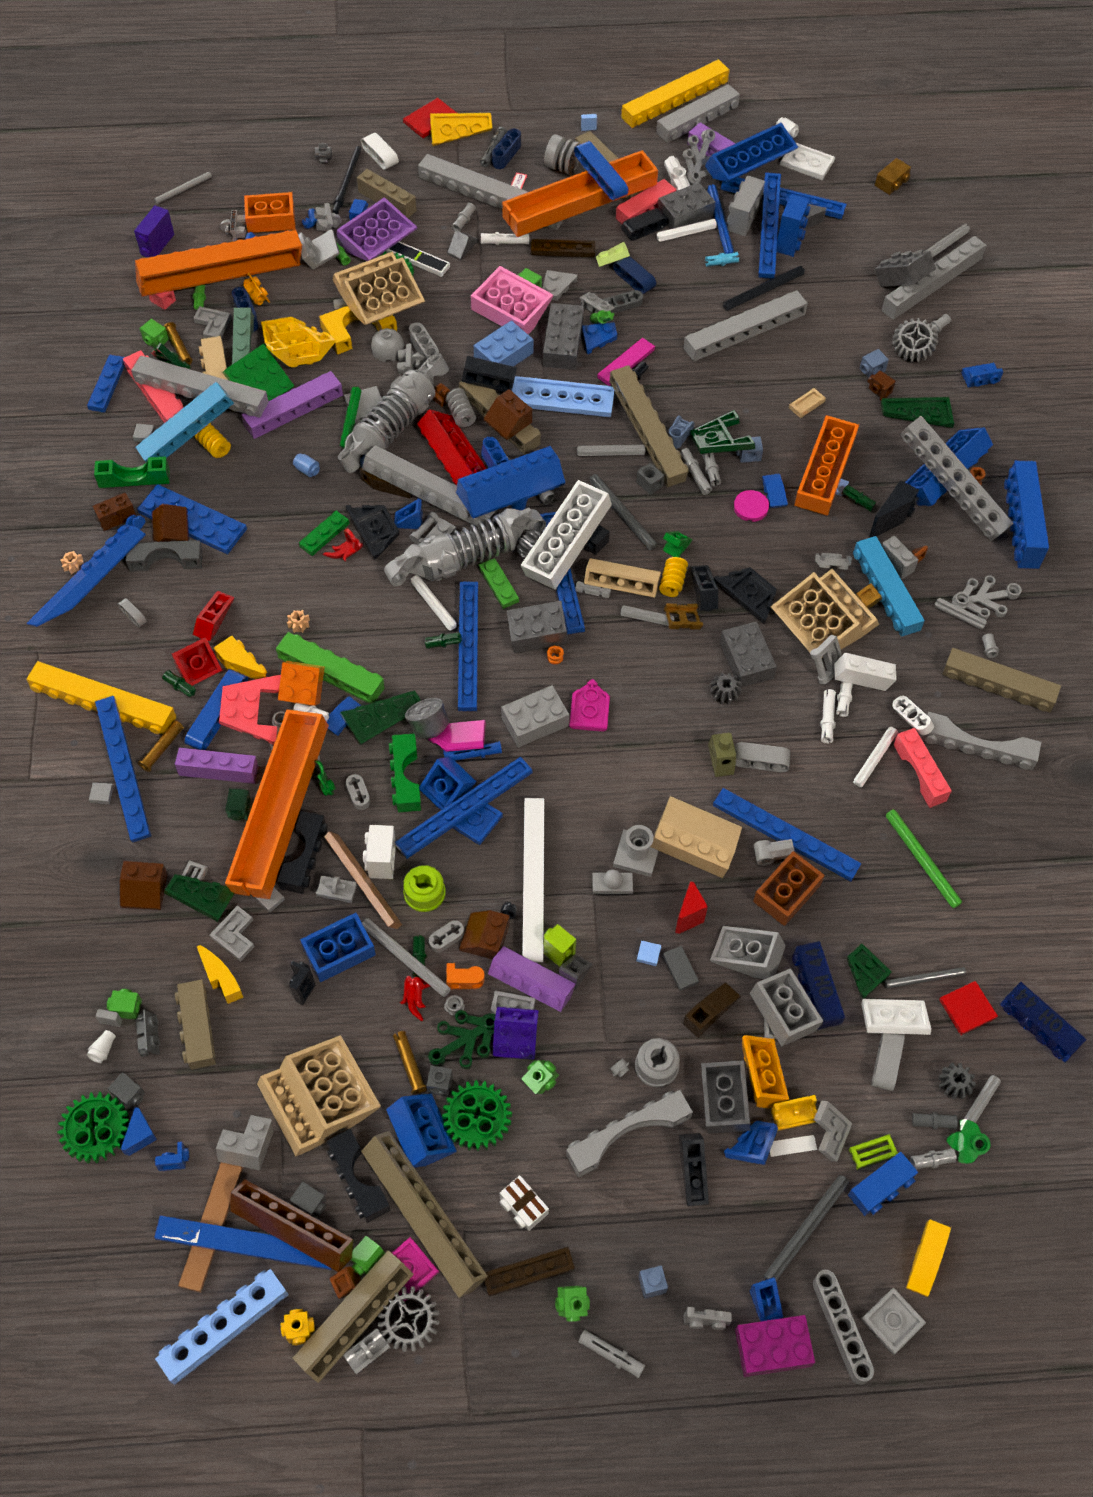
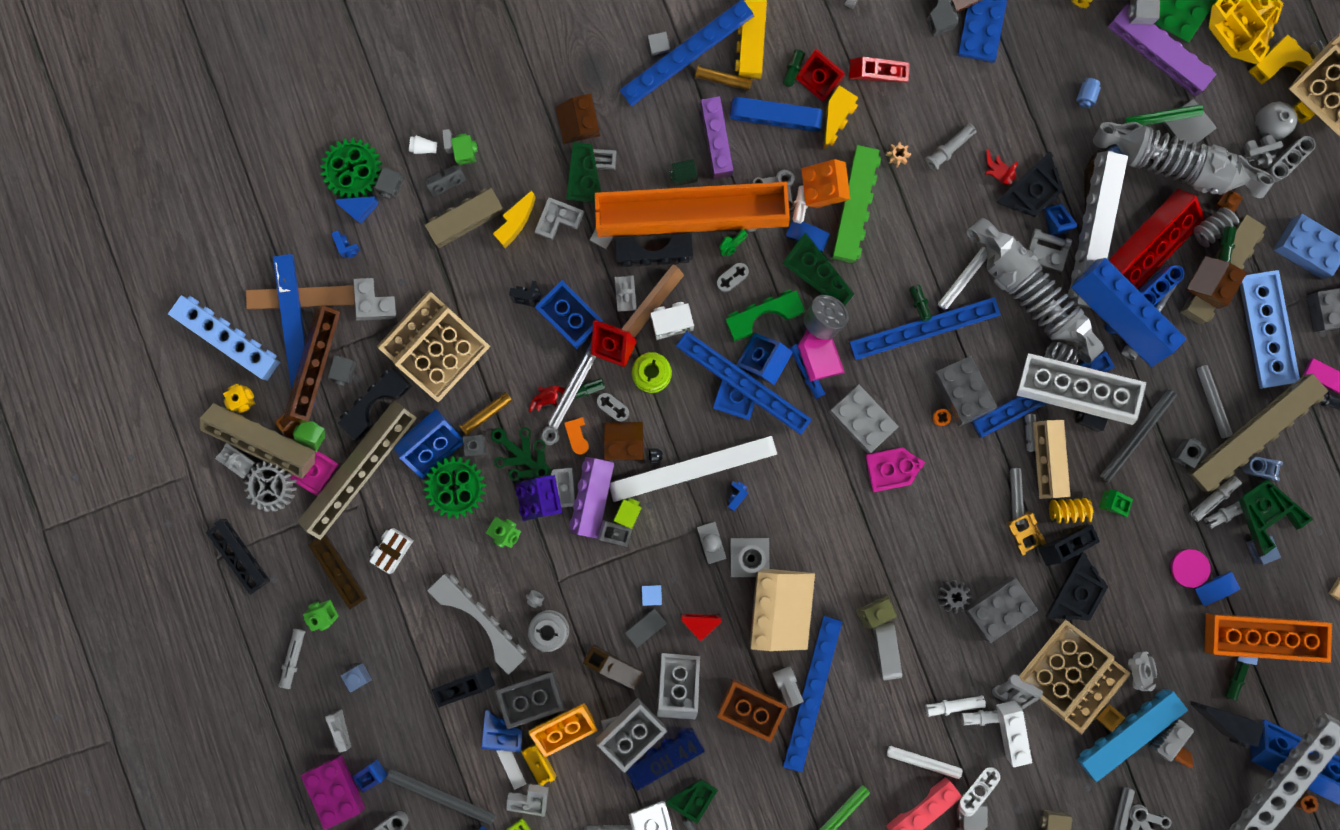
camera: 70 degrees right, 25 degrees up
coral wing [219,675,281,745] -> none
green plate [299,510,350,556] -> none
black brick [461,356,517,392] -> none
bright green plate [479,558,519,609] -> none
none -> black fence [206,519,270,595]
none -> red slope [591,320,637,367]
none -> blue bracket [728,481,748,511]
none -> light grey pin [925,123,977,171]
none -> dark green axle [1219,226,1236,263]

